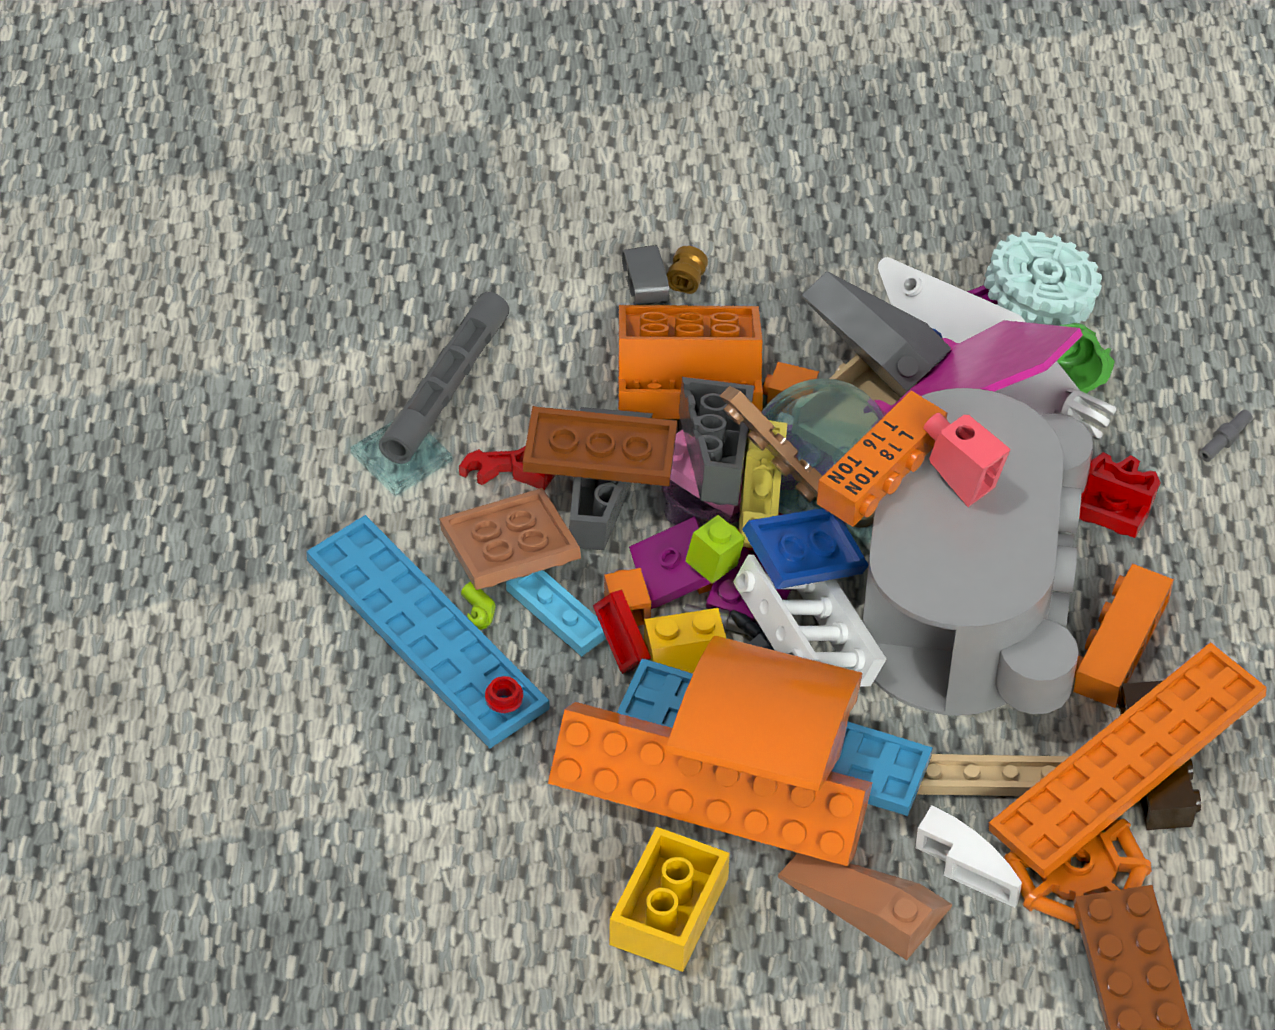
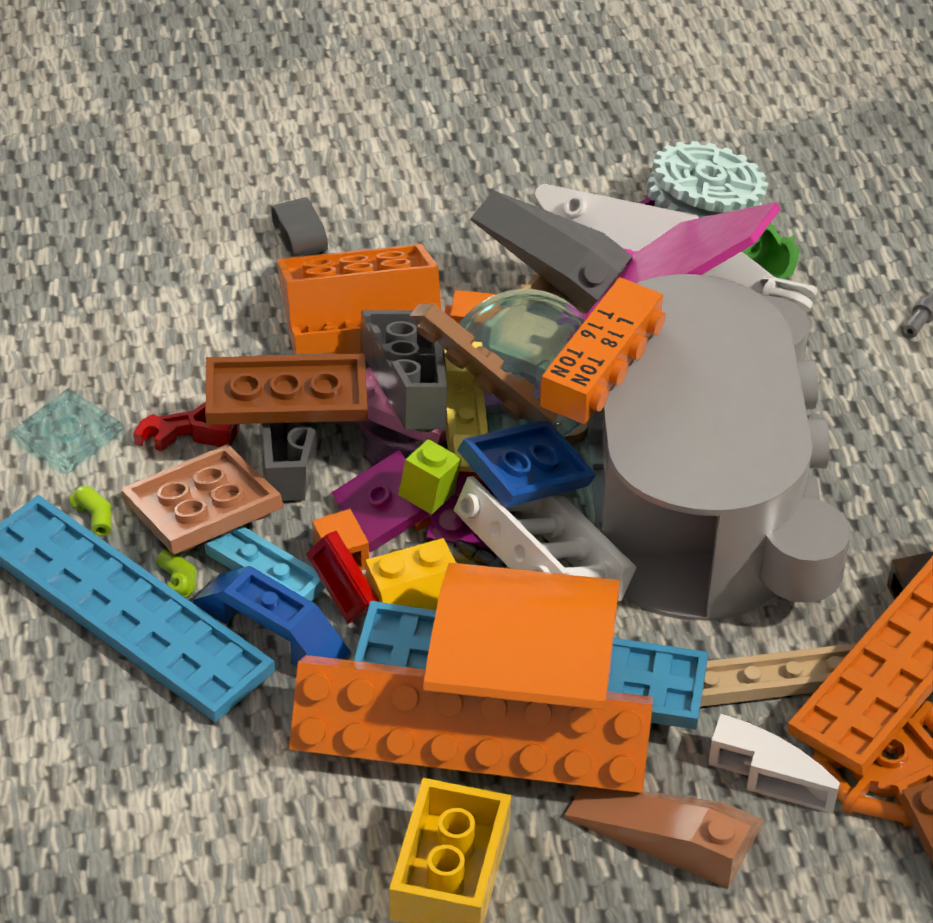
camera: 10 degrees left, 5 degrees down
dark grey piece [379,292,509,464] -> none
red plate [485,676,523,713] -> none
pearl gold wheel [666,246,708,294] -> none
coral torso [923,413,1011,507] -> none
orange brick [1073,564,1174,708] -> none
red plate [1079,452,1161,538] -> none
none -> lime arm [69,486,111,536]
none -> blue slope [193,566,351,667]

